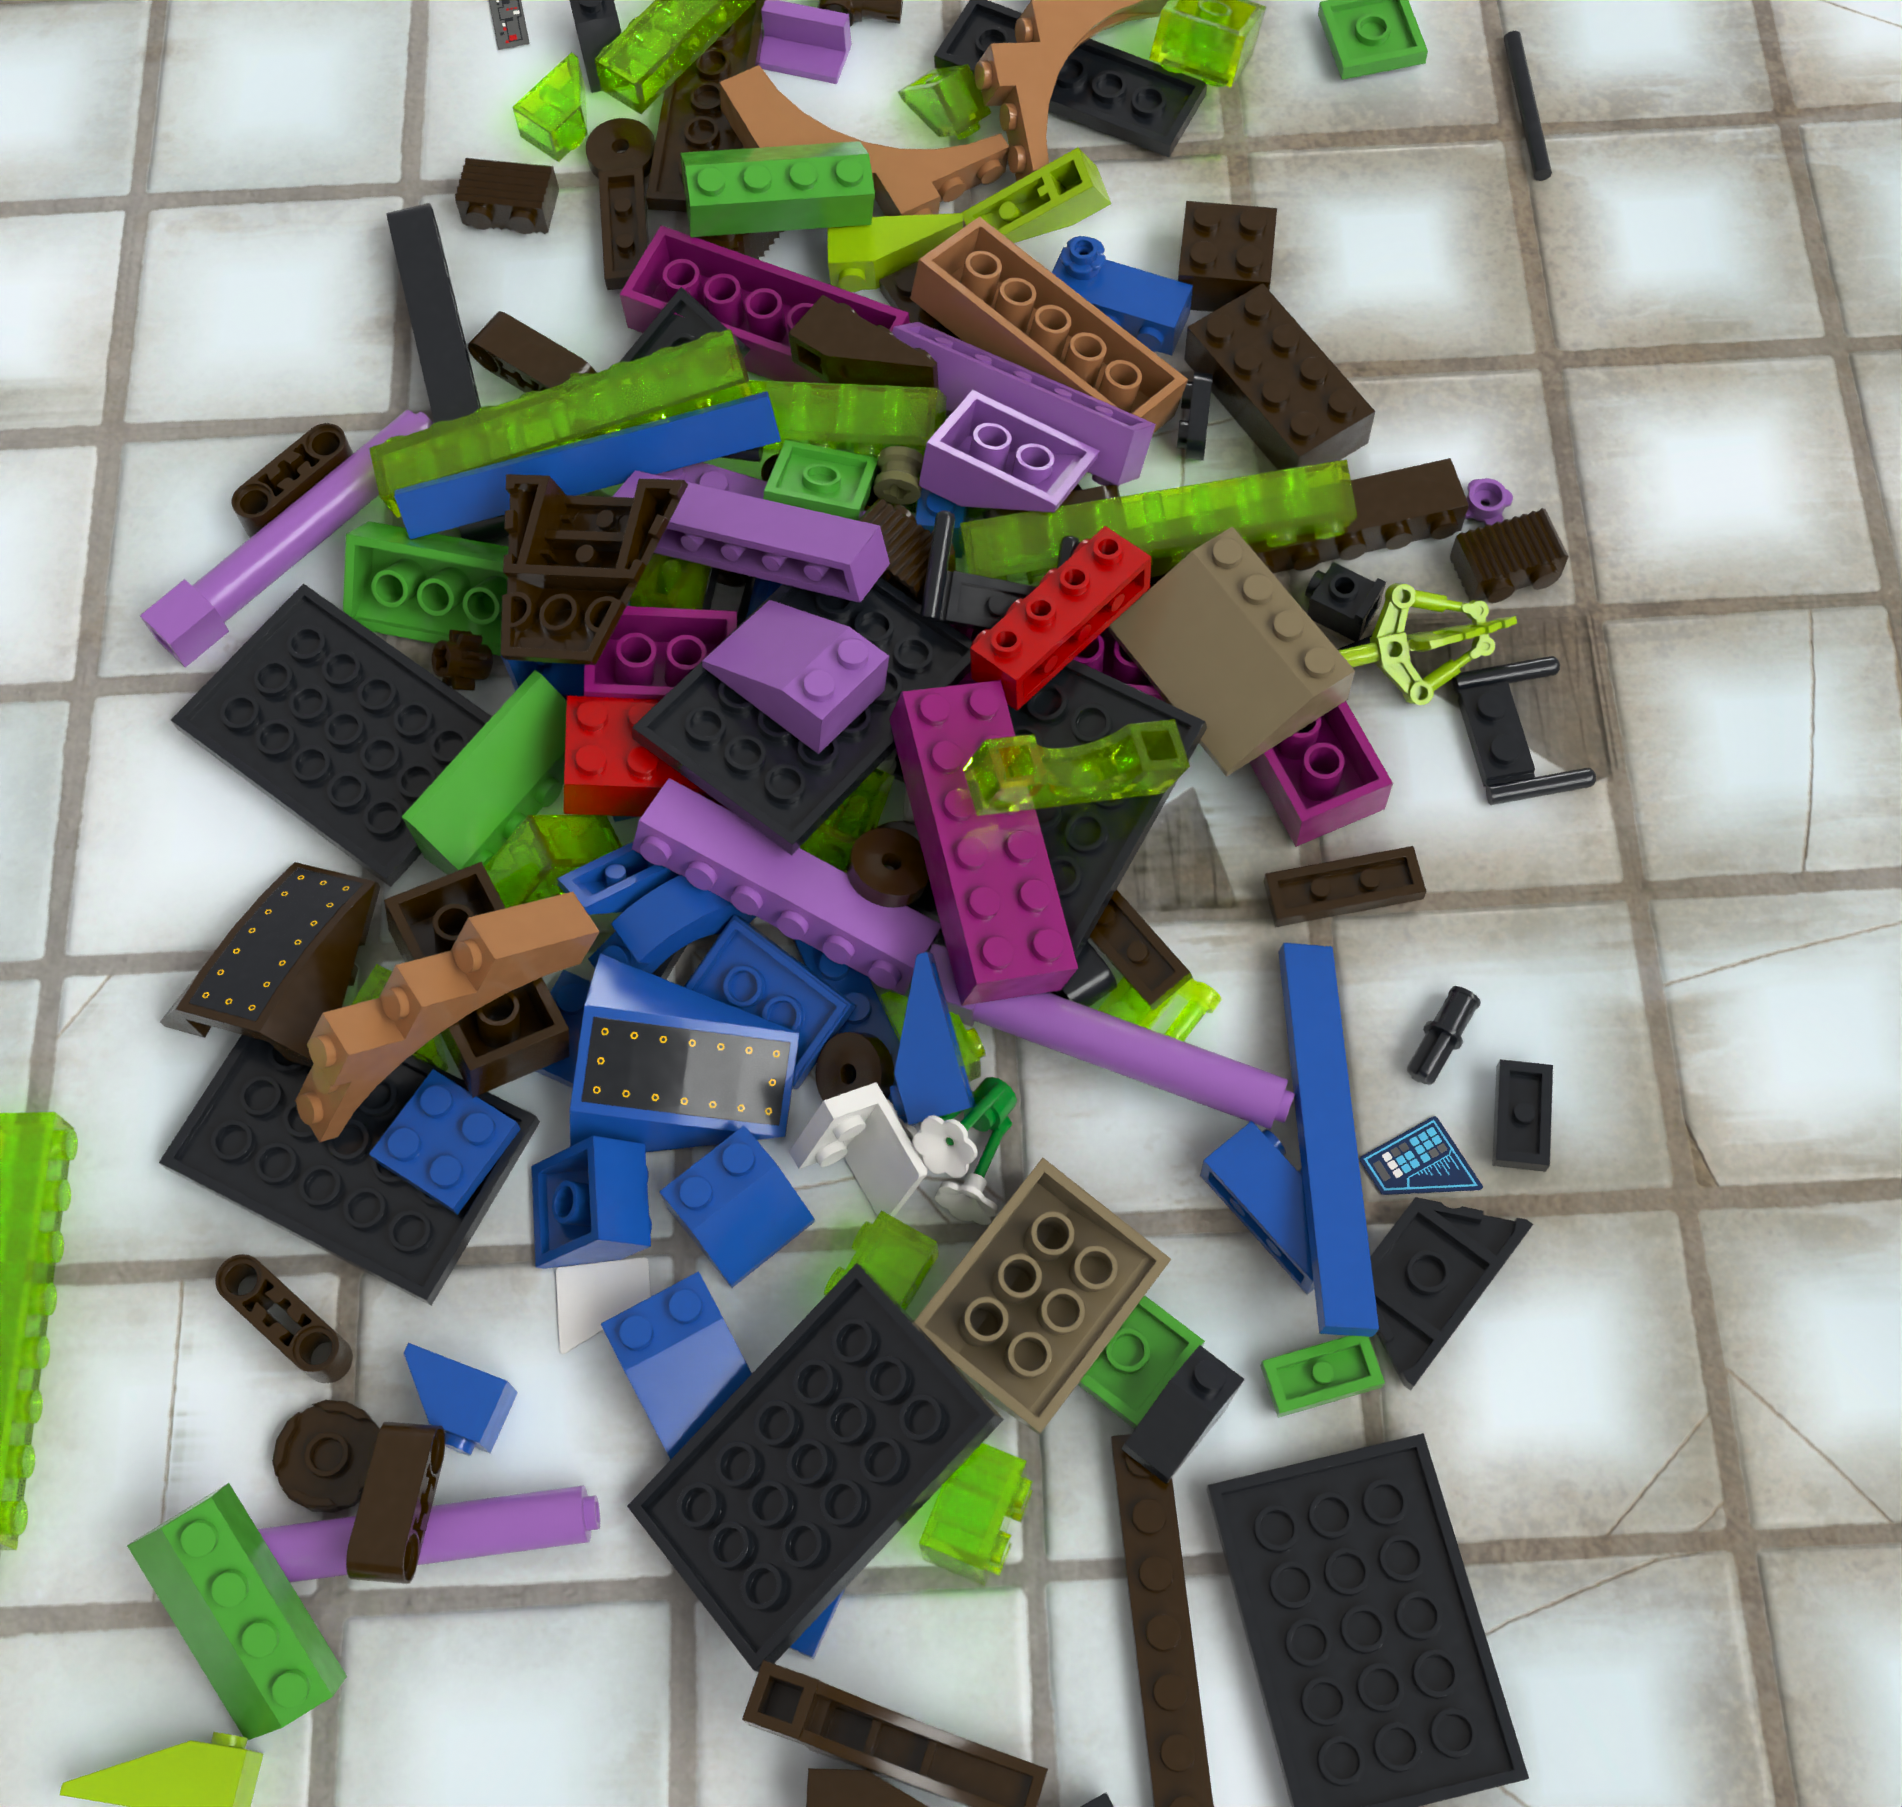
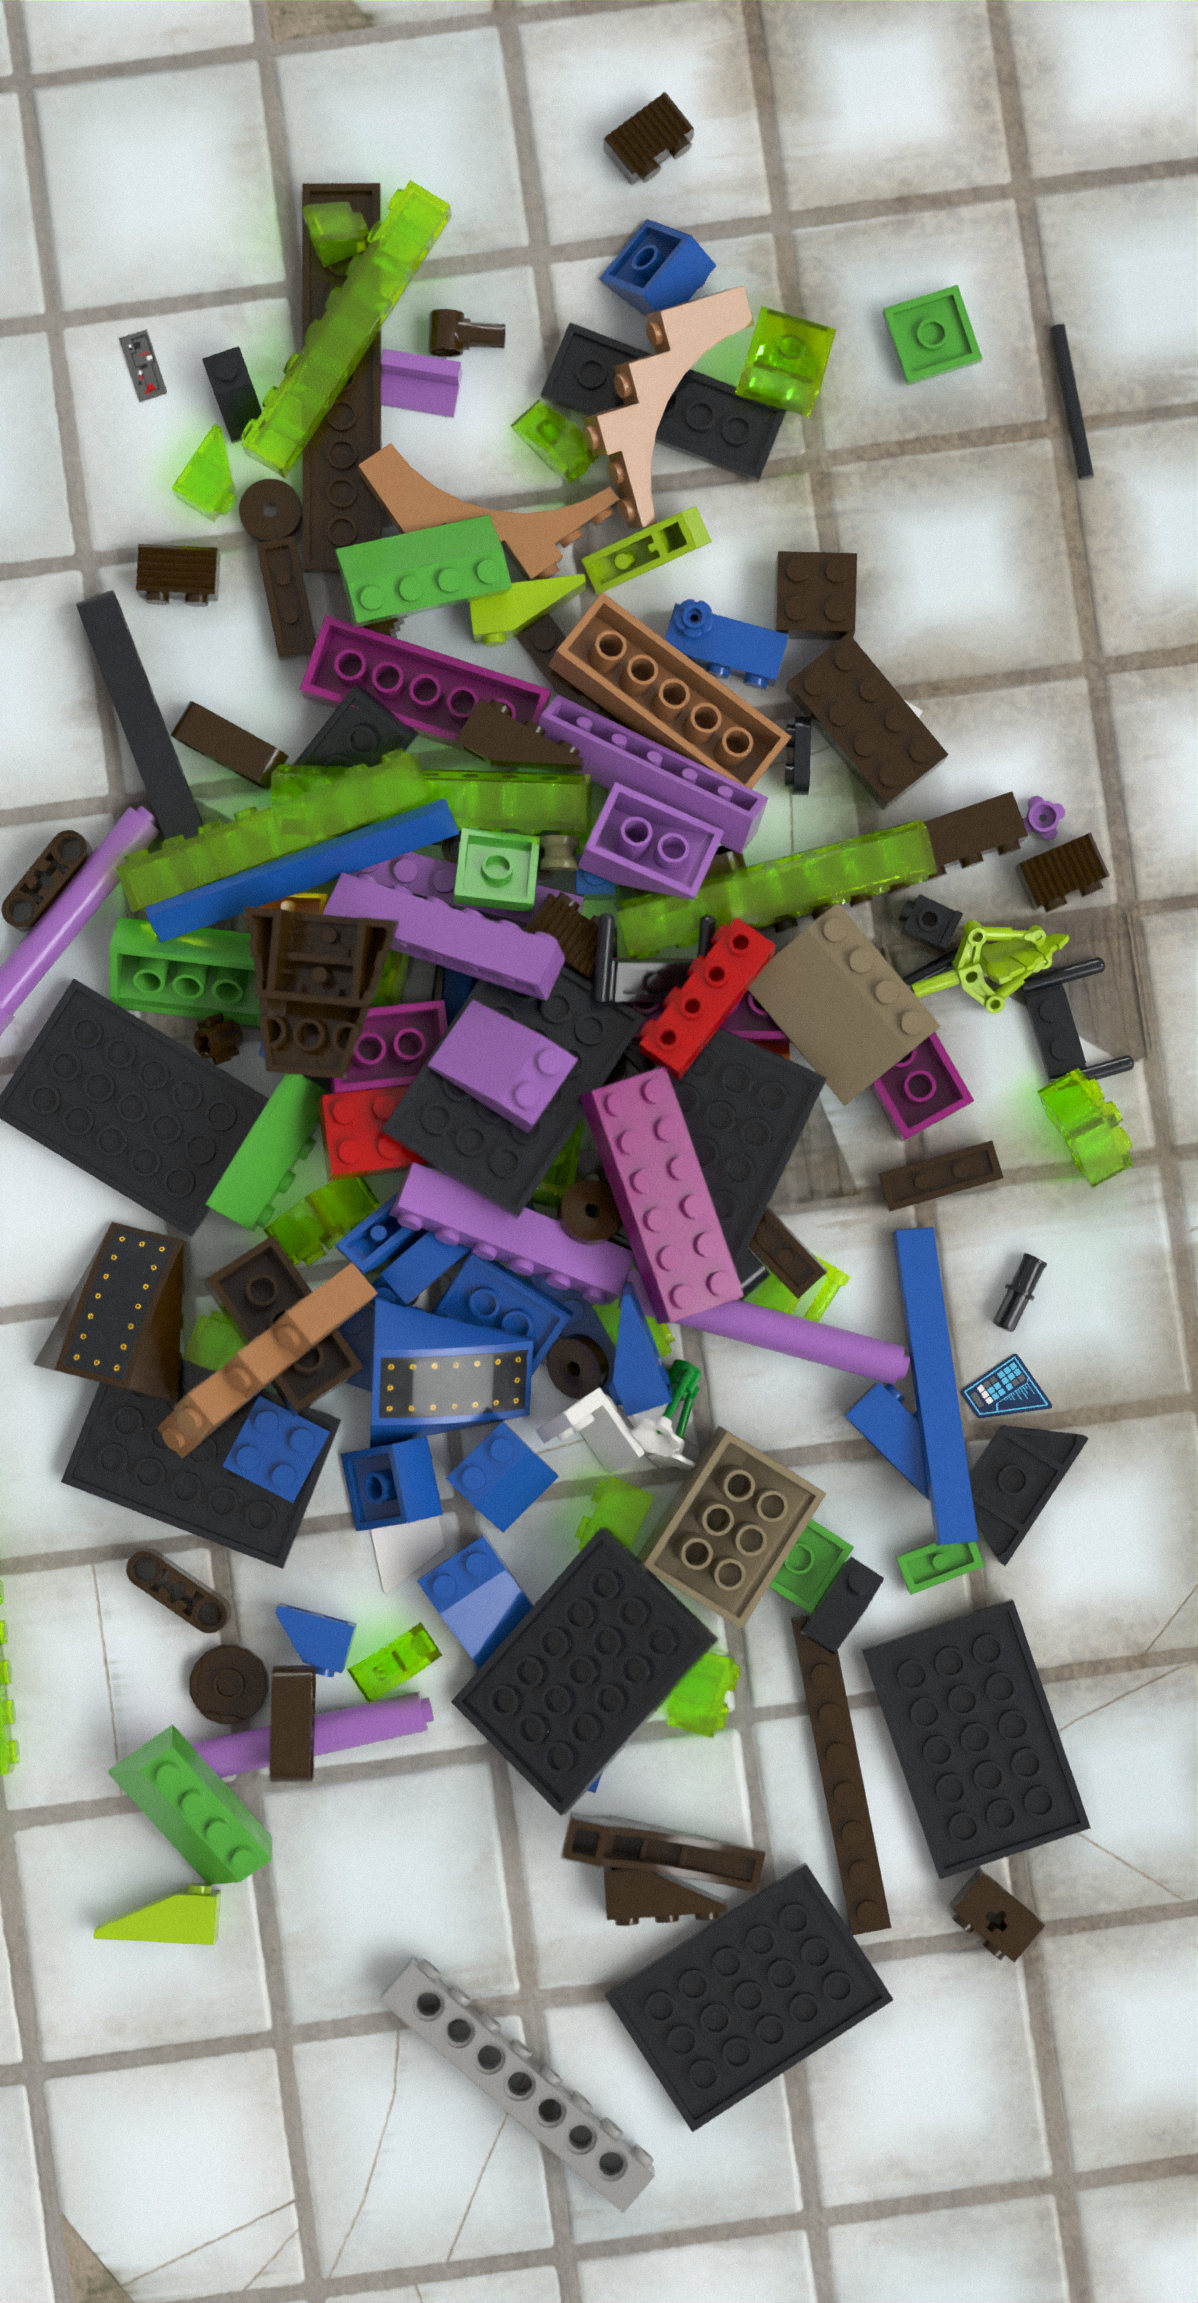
camera: 10 degrees left, 20 degrees up
clear neon green arch [963,719,1190,816] -> none
black plate [1492,1059,1553,1172] -> none
none -> clear neon green slope [347,1622,443,1703]
none -> clear neon green brick [1037,1068,1134,1188]

